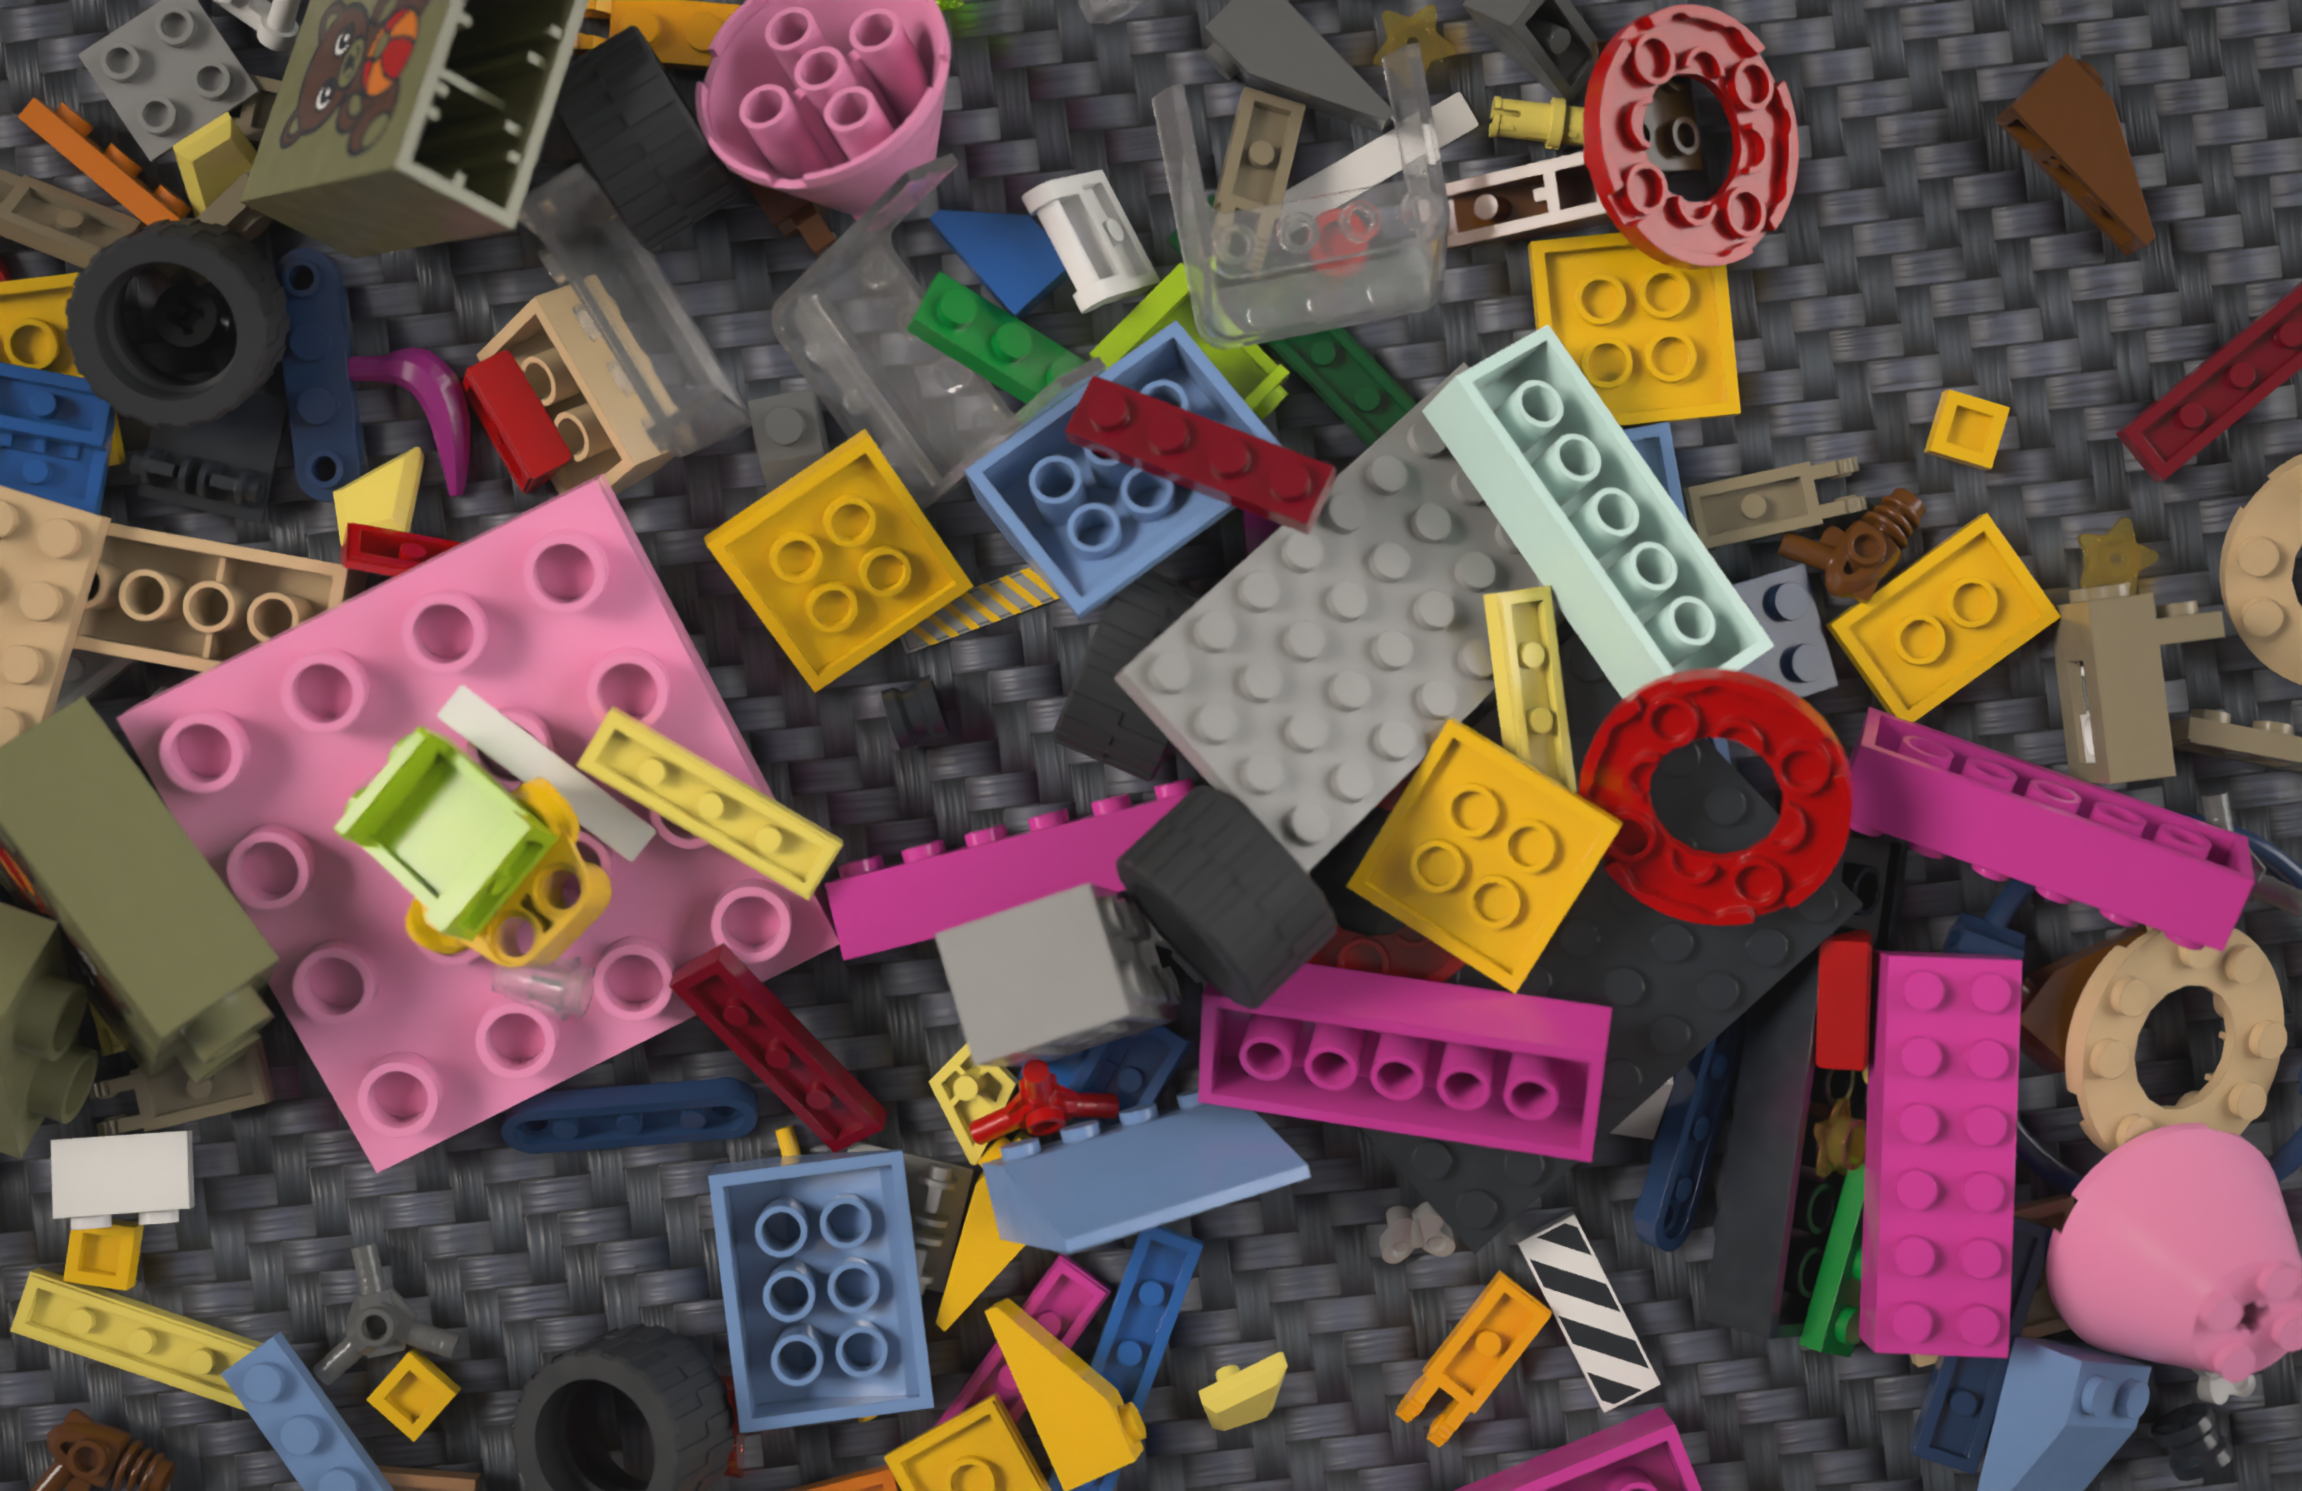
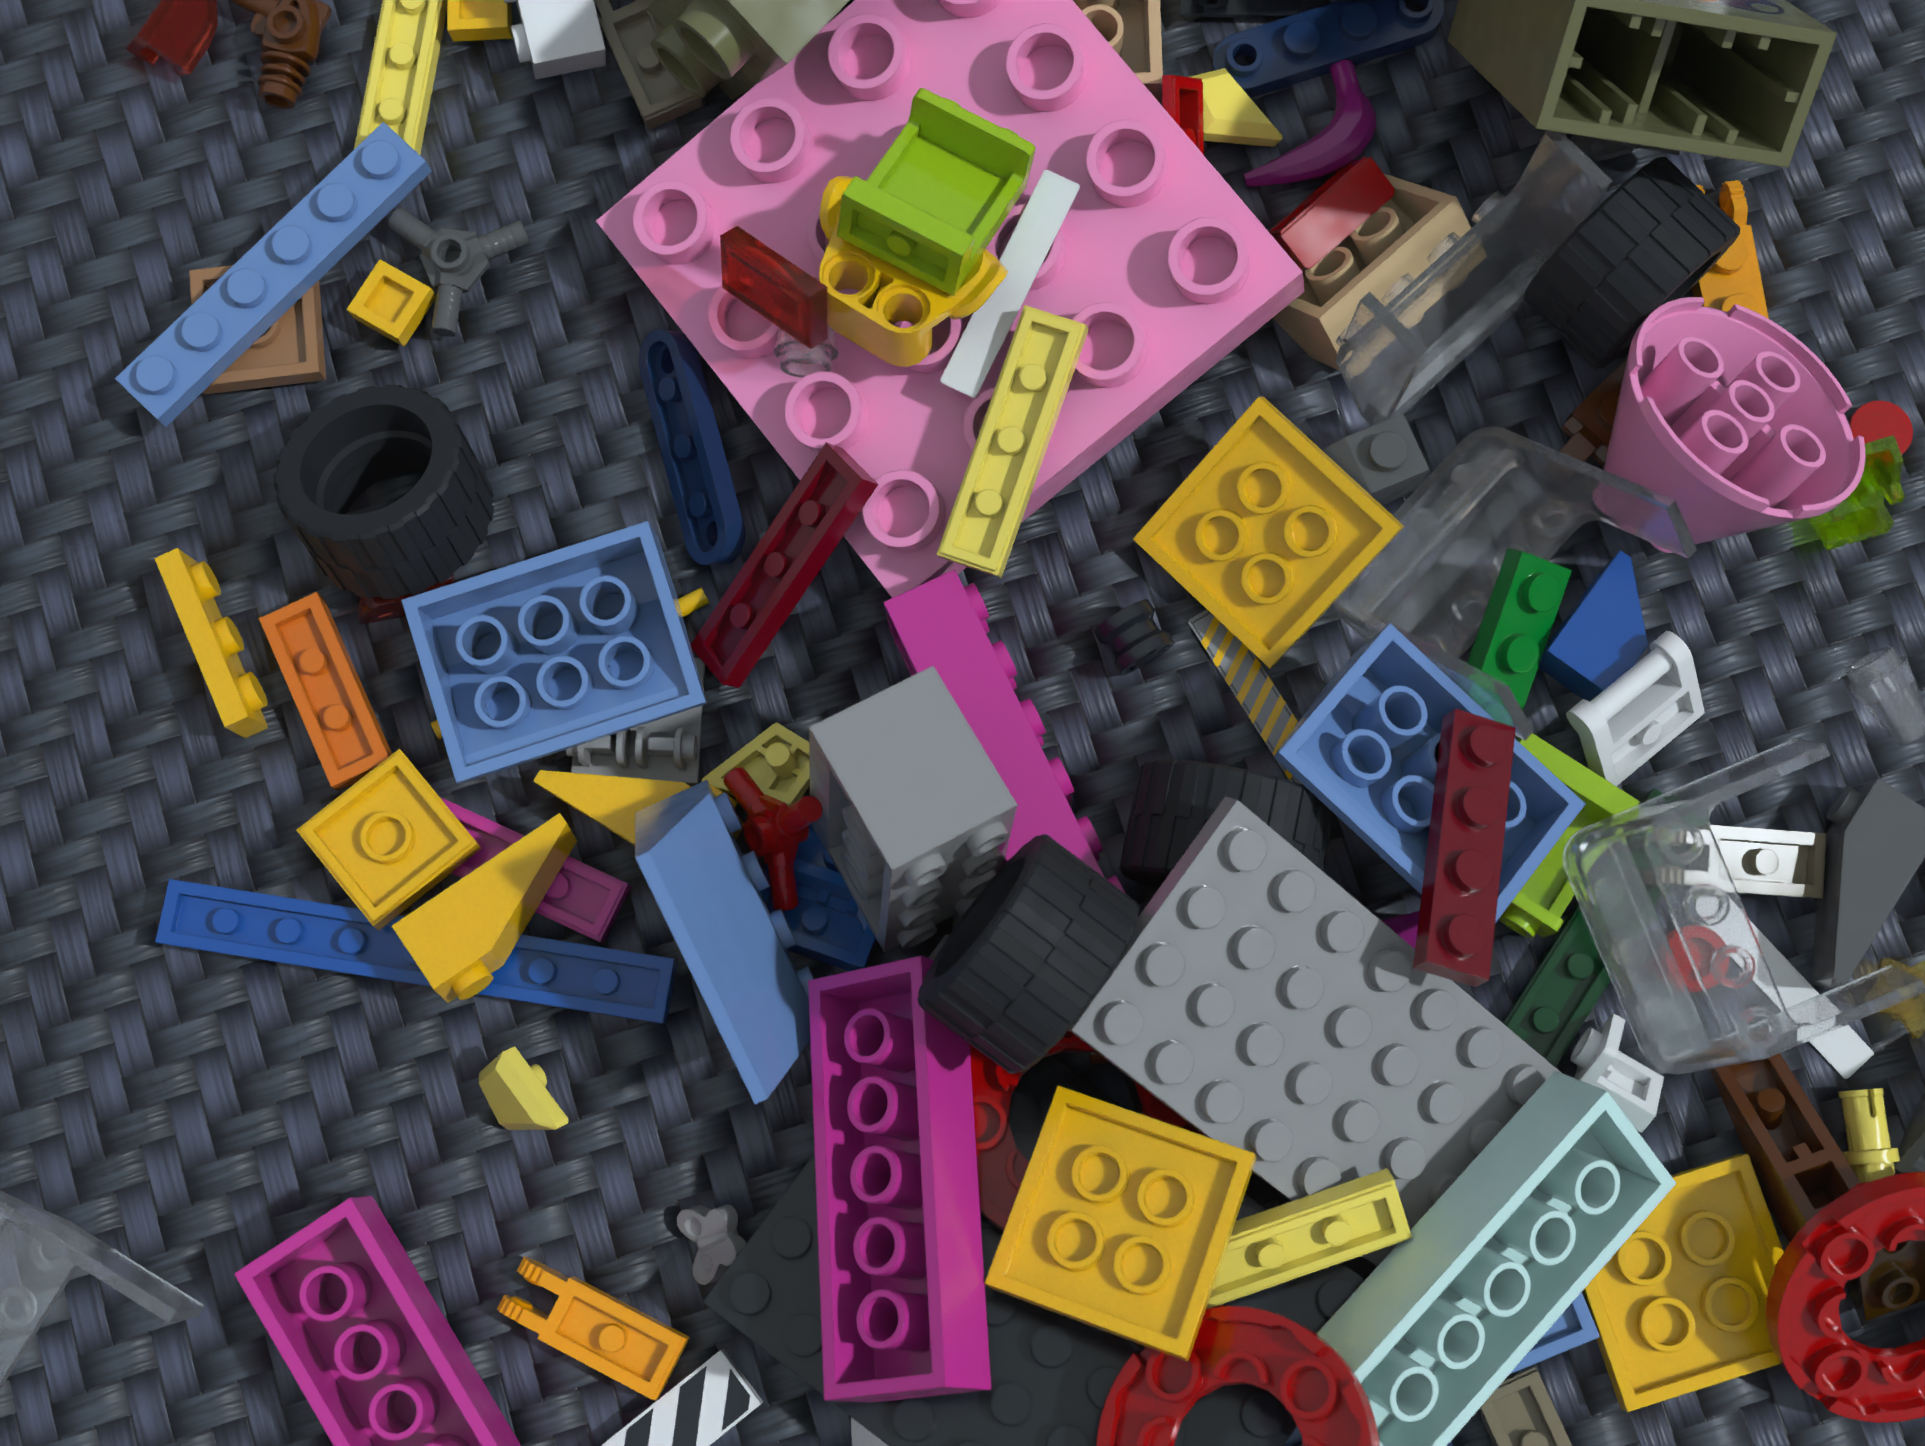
camera: 85 degrees right, 10 degrees down
none -> clear red tile [720,226,828,349]
none -> white bracket [1570,1013,1664,1133]

